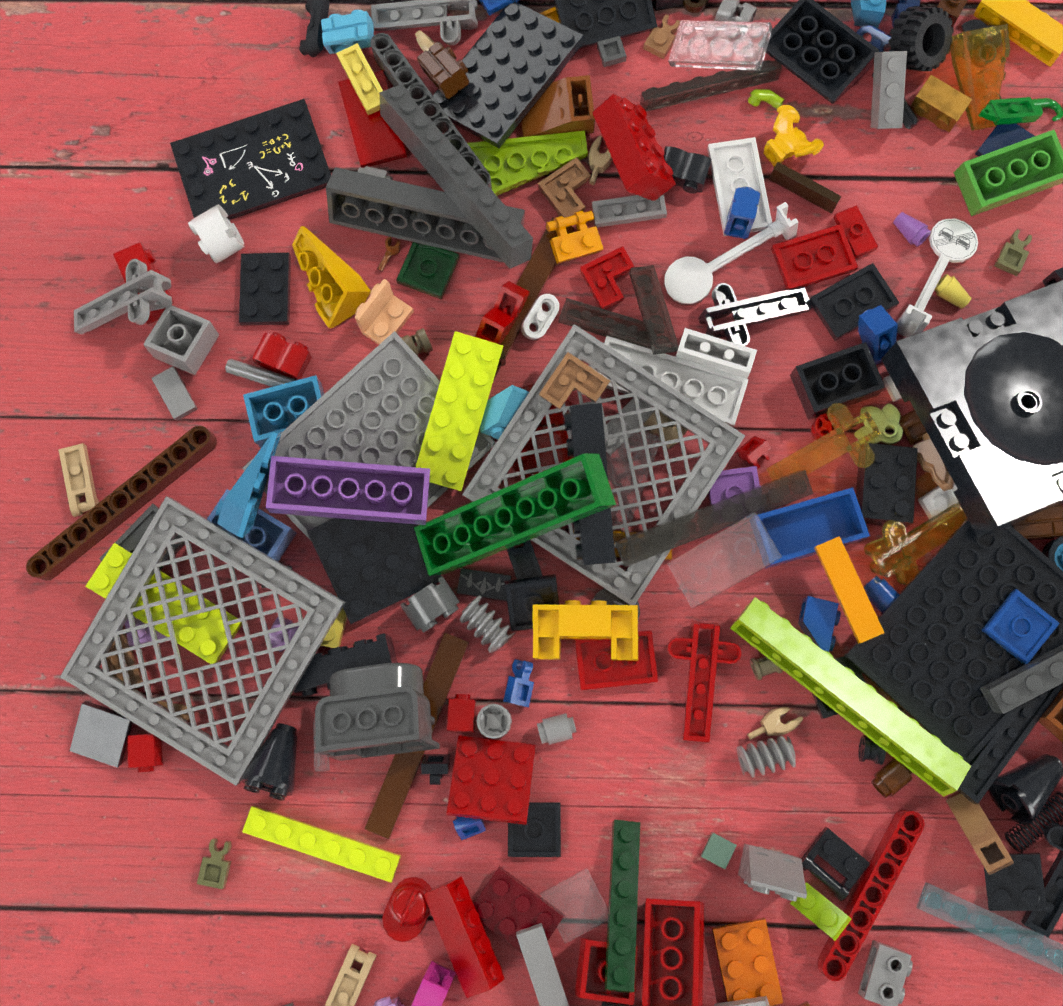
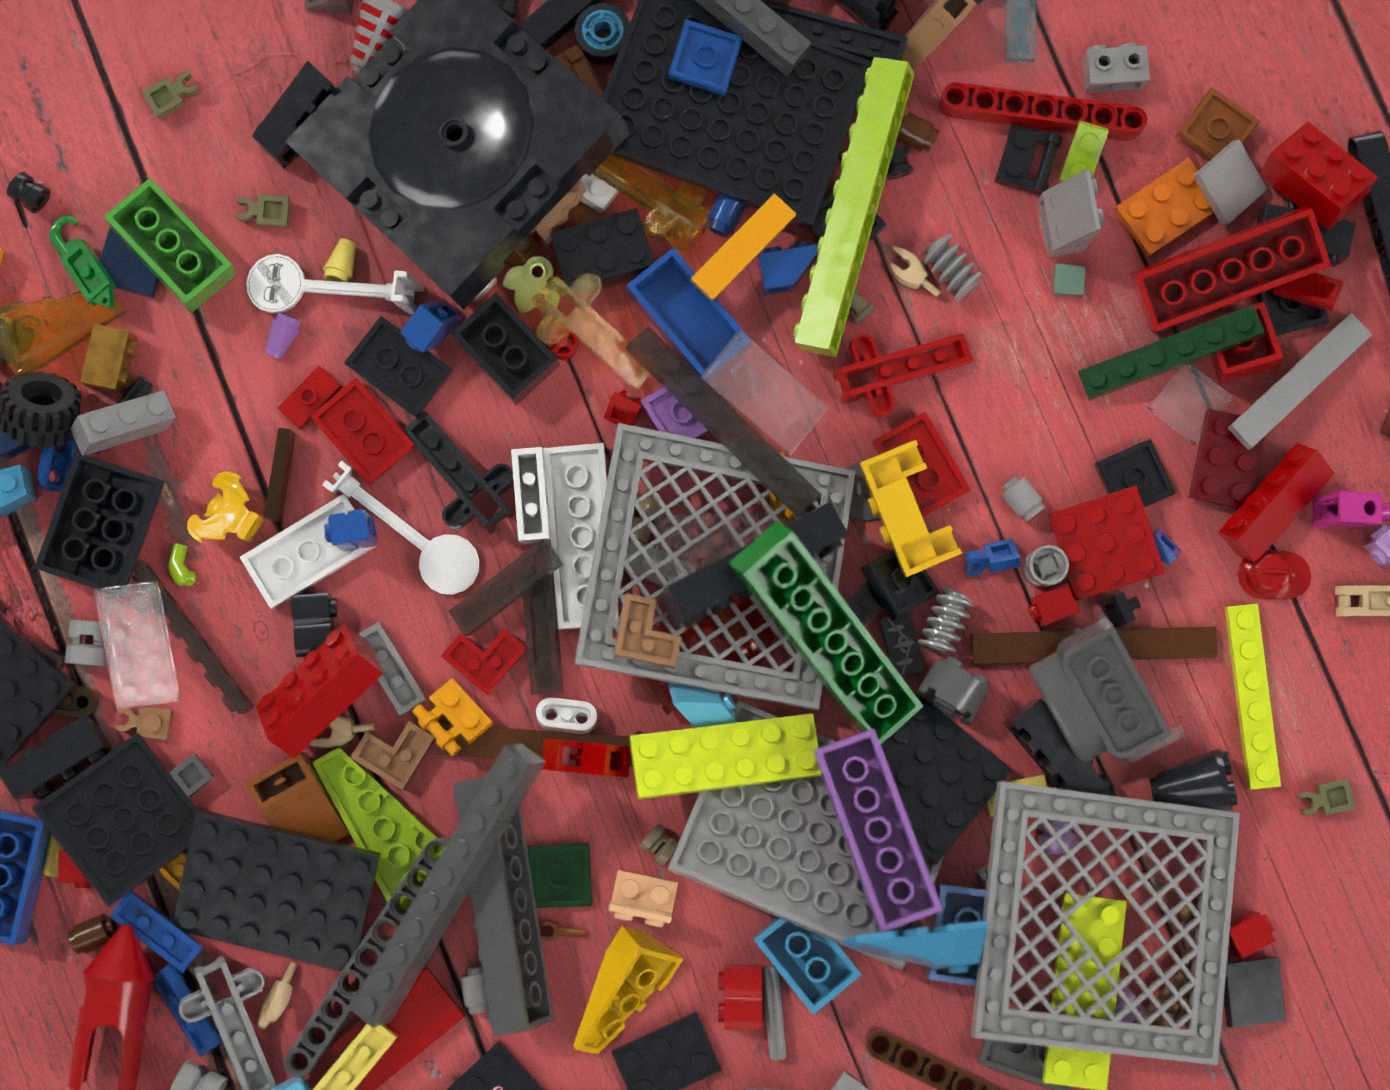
camera: 120 degrees left, 5 degrees up
reddish brown brick [417,42,469,99] -> none

